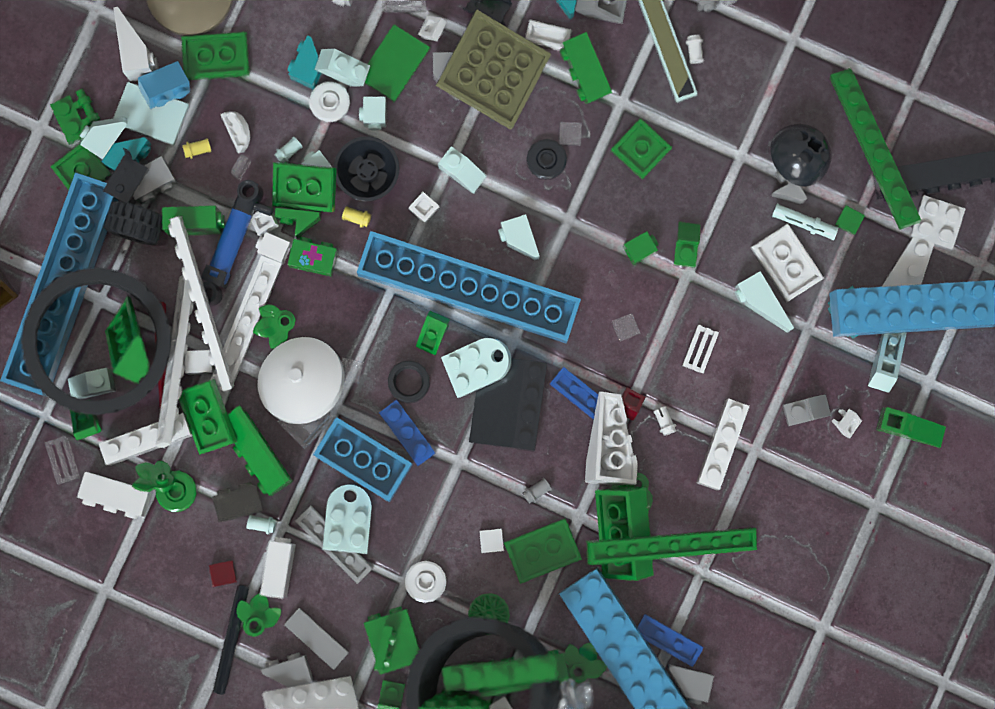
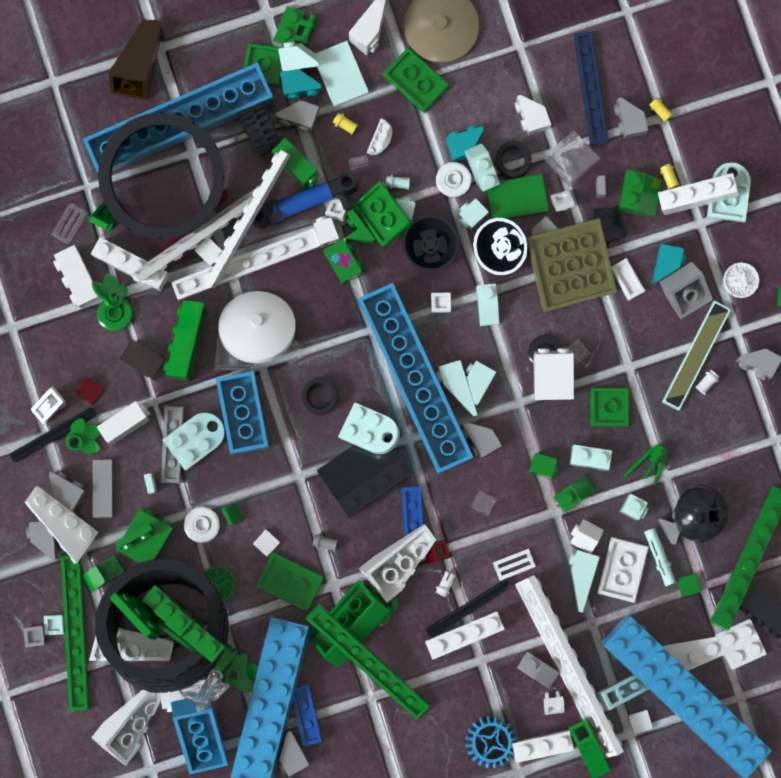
camera: 50 degrees right, 0 degrees up
light aqua slope [68,368,116,399] -> none
black piece [103,148,149,203] -> none
green slope [105,296,149,383] -> none
dark azure brick [138,61,190,109] -> none
green tile [179,379,238,455] -> none
light aqua pin [247,515,276,534] -> none
green plate [253,304,295,349] -> none
light yellow pin [342,206,371,228] -> none
blue plate [379,400,436,466] -> none
green slope [415,311,450,355] -> none
green brick [559,32,612,105] -> none
none -> white slope [31,386,66,424]
none -> light aqua tile [144,473,157,494]
none -> green slope [222,503,243,526]
none -> black axle [426,579,510,637]
none -> light aqua slope [436,360,477,418]
none -> light grey slope [461,422,502,458]
none -> dark azure gear [465,715,518,769]
none -> piece [474,218,529,275]
none -> black tyre [495,141,532,179]
none -> white brick [512,730,574,763]
none -> white plate [515,575,624,758]
none -> white brick [534,348,574,400]
none -> light aqua brick [569,445,612,471]
none -> white brick [570,519,604,554]
none -> light aqua brick [619,494,648,521]
none -> green plant [624,444,669,485]
none -> white tile [628,710,653,734]

